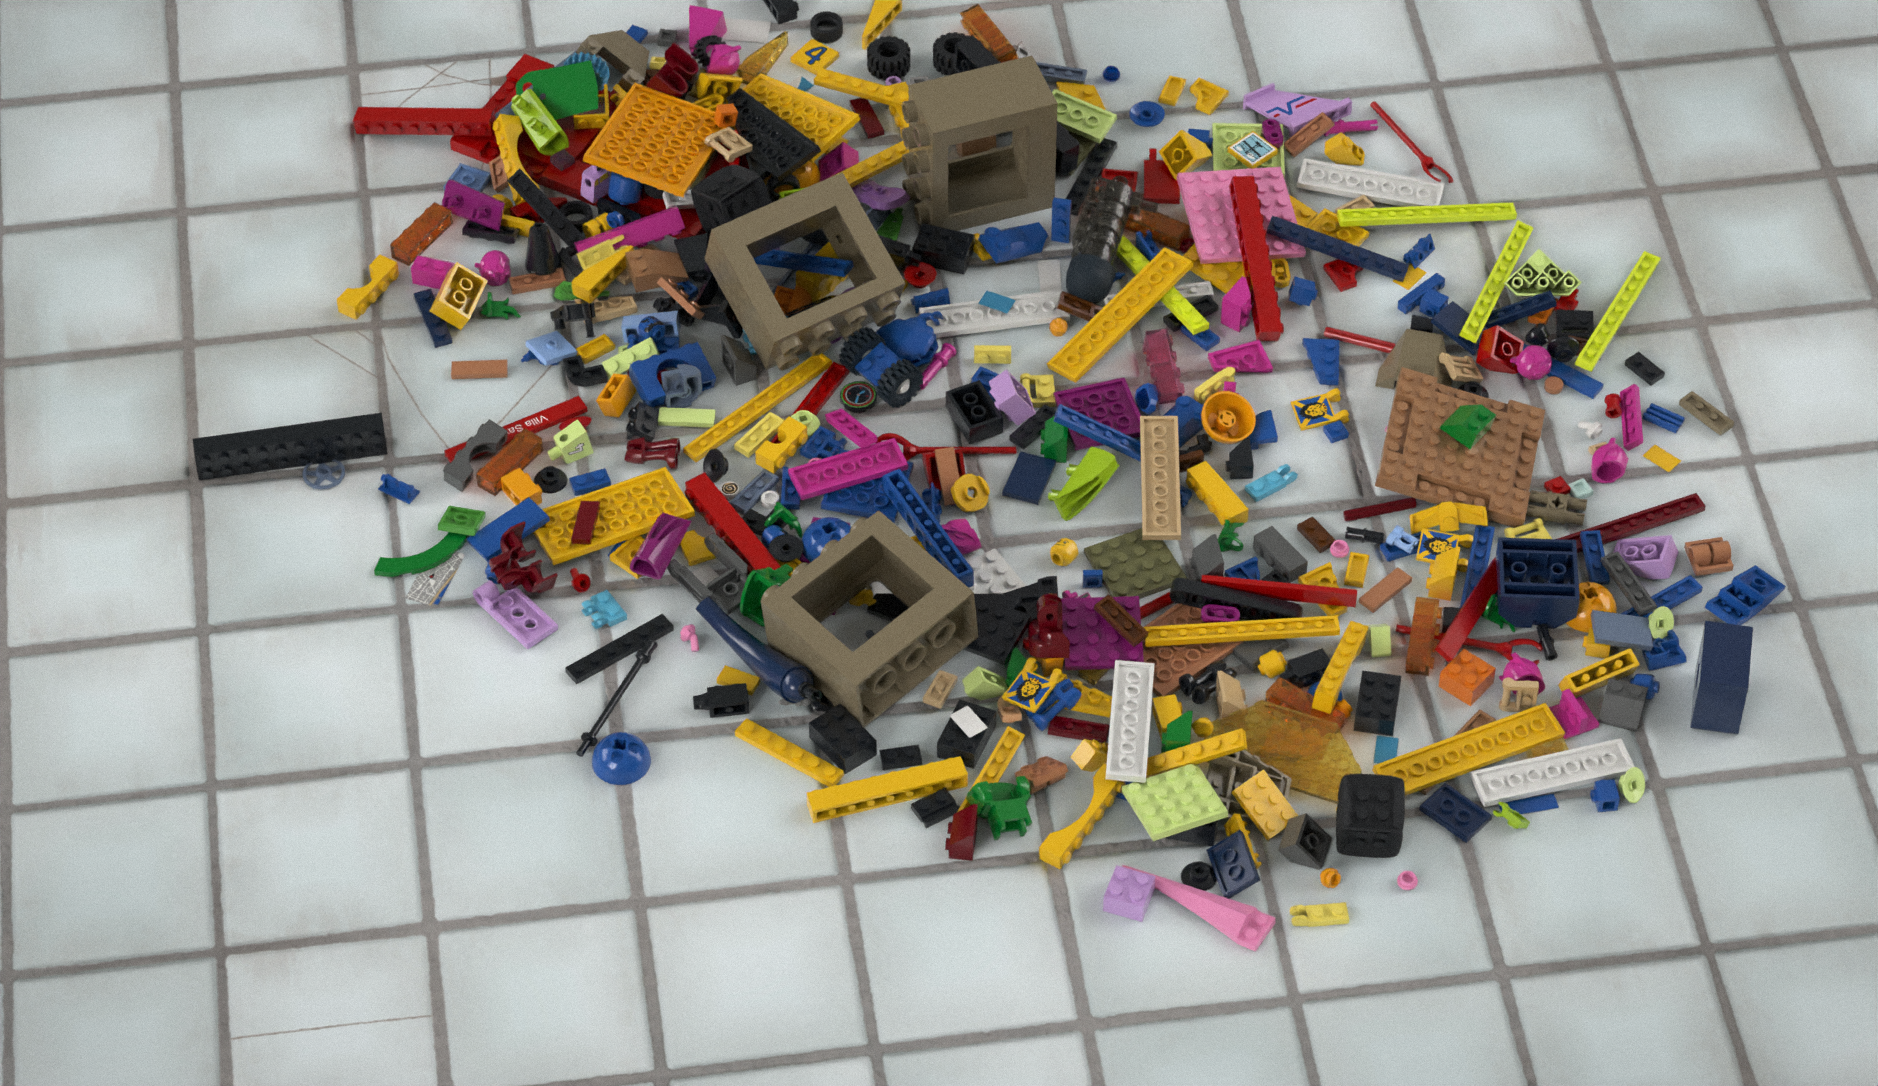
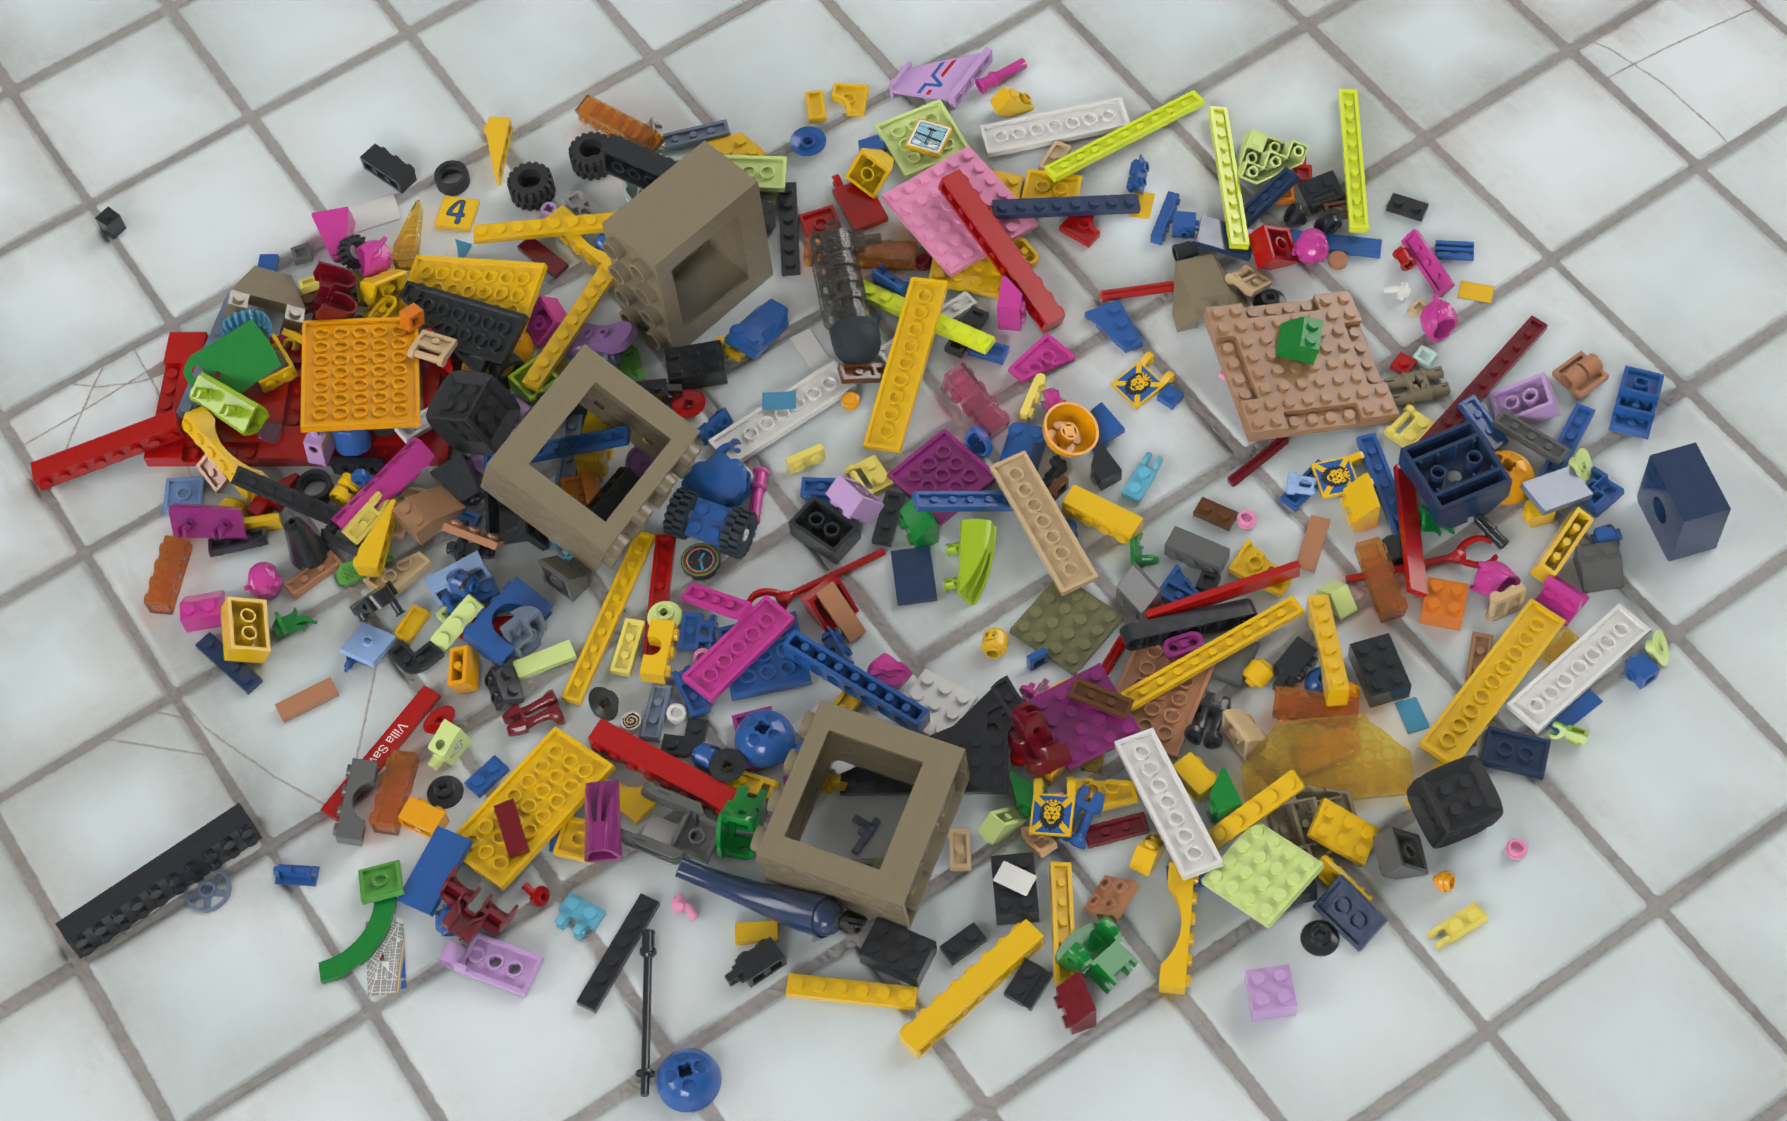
camera: 20 degrees left, 10 degrees up
yellow arch [337,254,399,320] -> none
green piece [764,502,802,538] -> none
yellow plate [951,474,990,512] -> none
blue plate [1051,197,1072,243] -> none
clear blue plate [1103,66,1120,82] -> none
bright pink plate [1122,865,1276,951] -> none
yellow tile [1191,717,1214,738] -> none
magenta plate [1262,119,1283,148] -> none
nougat tile [1284,112,1335,157] -> none
blue brick [1288,276,1318,306] -> none
yellow tile [1344,552,1369,588] -> none
black axle [1345,526,1384,544] -> none
red piece [1370,101,1453,183] -> none
yellow plate [1409,501,1488,535] -> none
dark tan plate [1679,391,1734,436] -> none

